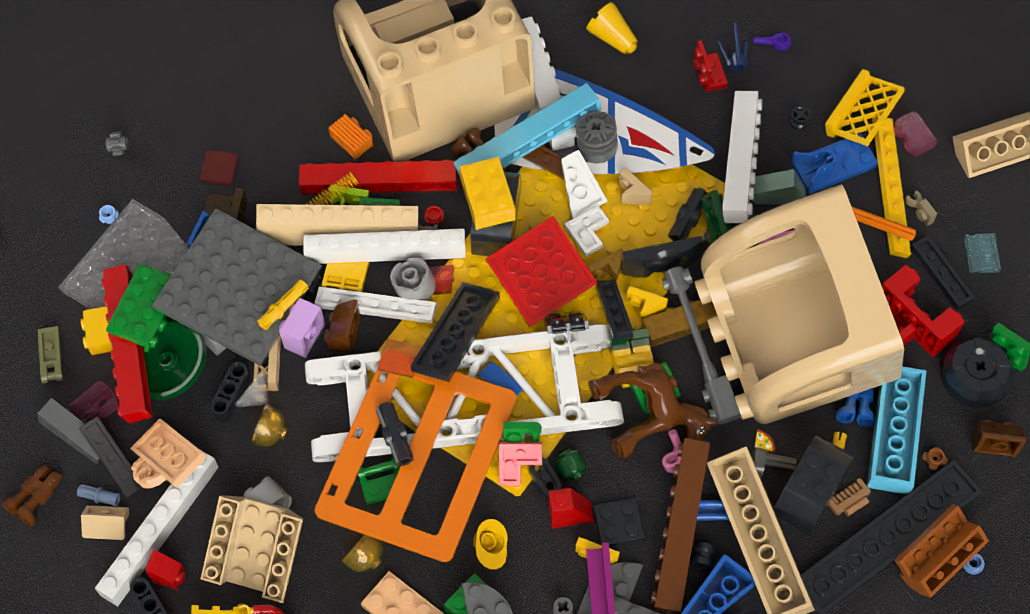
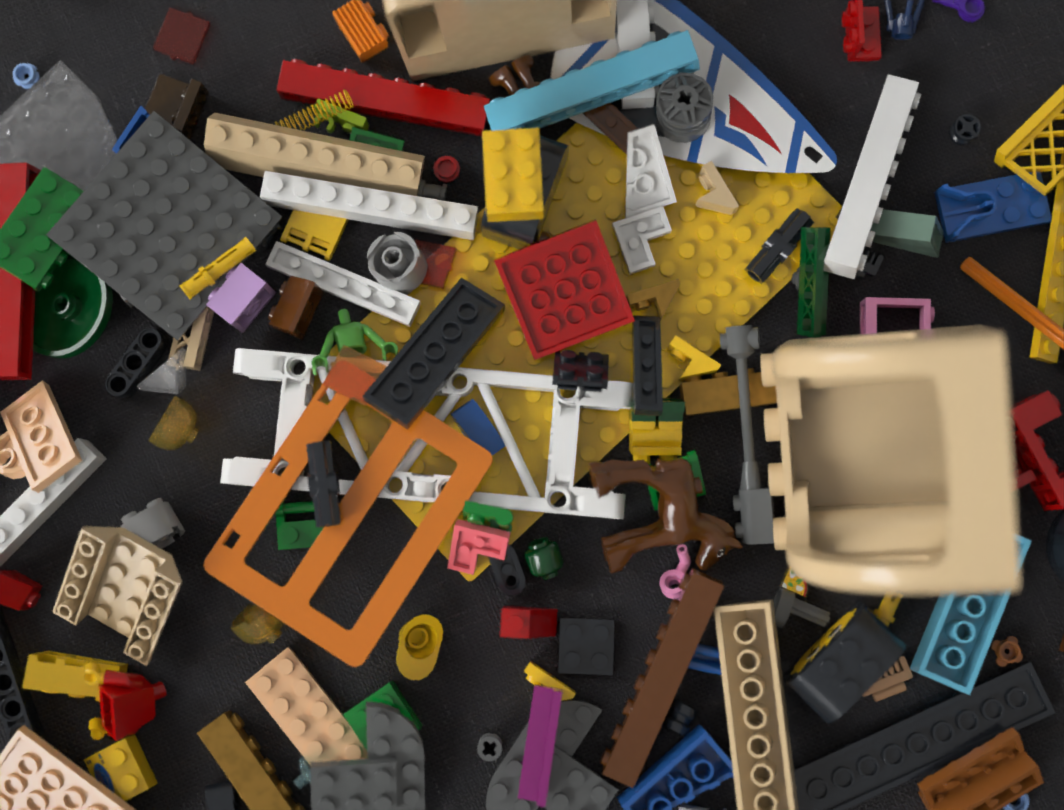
camera: 15 degrees right, 20 degrees up
black slope [621,236,703,278] -> none
none -> bright green piece [311,309,398,375]

